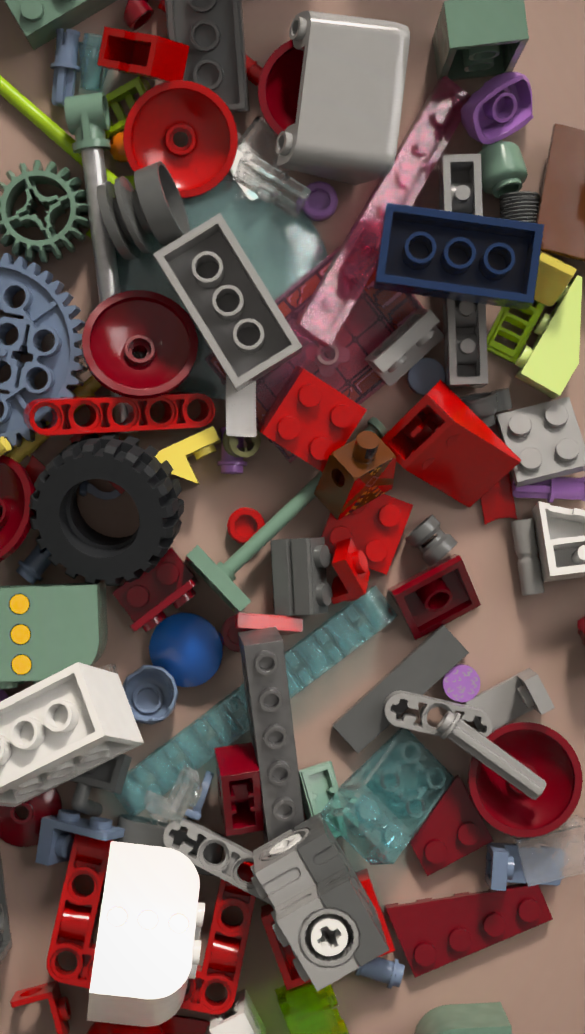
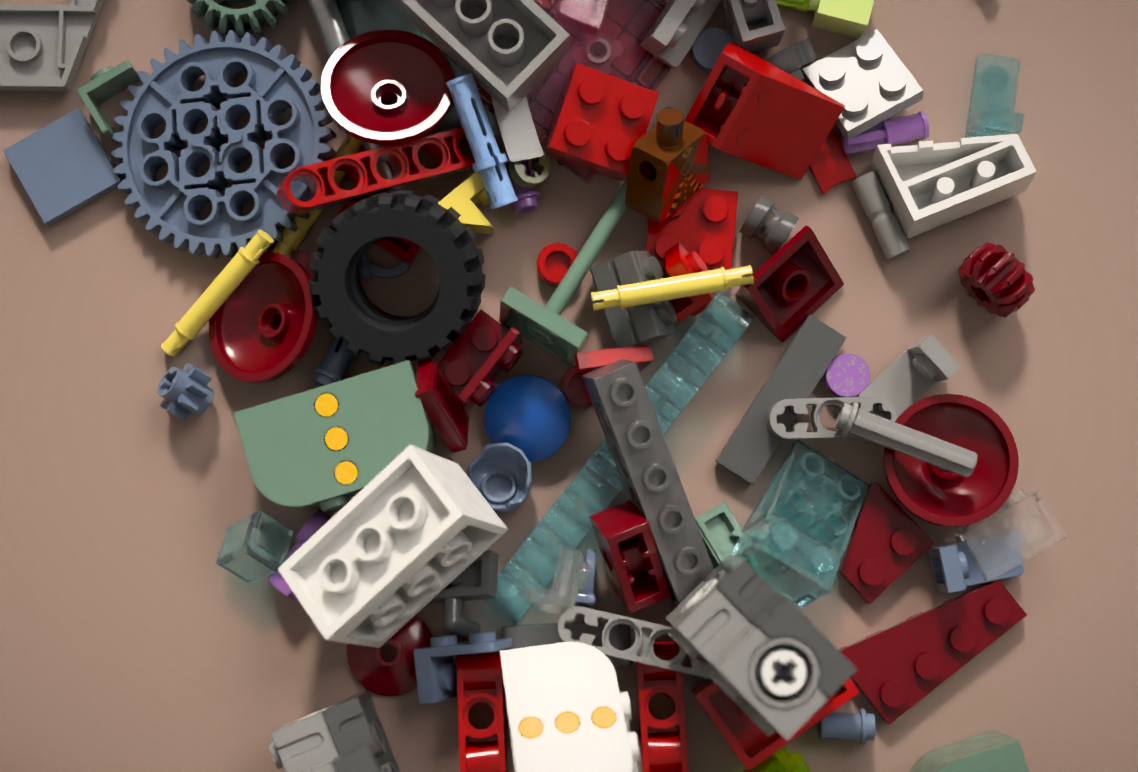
camera: 15 degrees left, 5 degrees down
none -> dark red tile [415,359,469,453]
none -> light blue pin [446,73,518,210]
none -> light yellow piece [591,265,754,311]

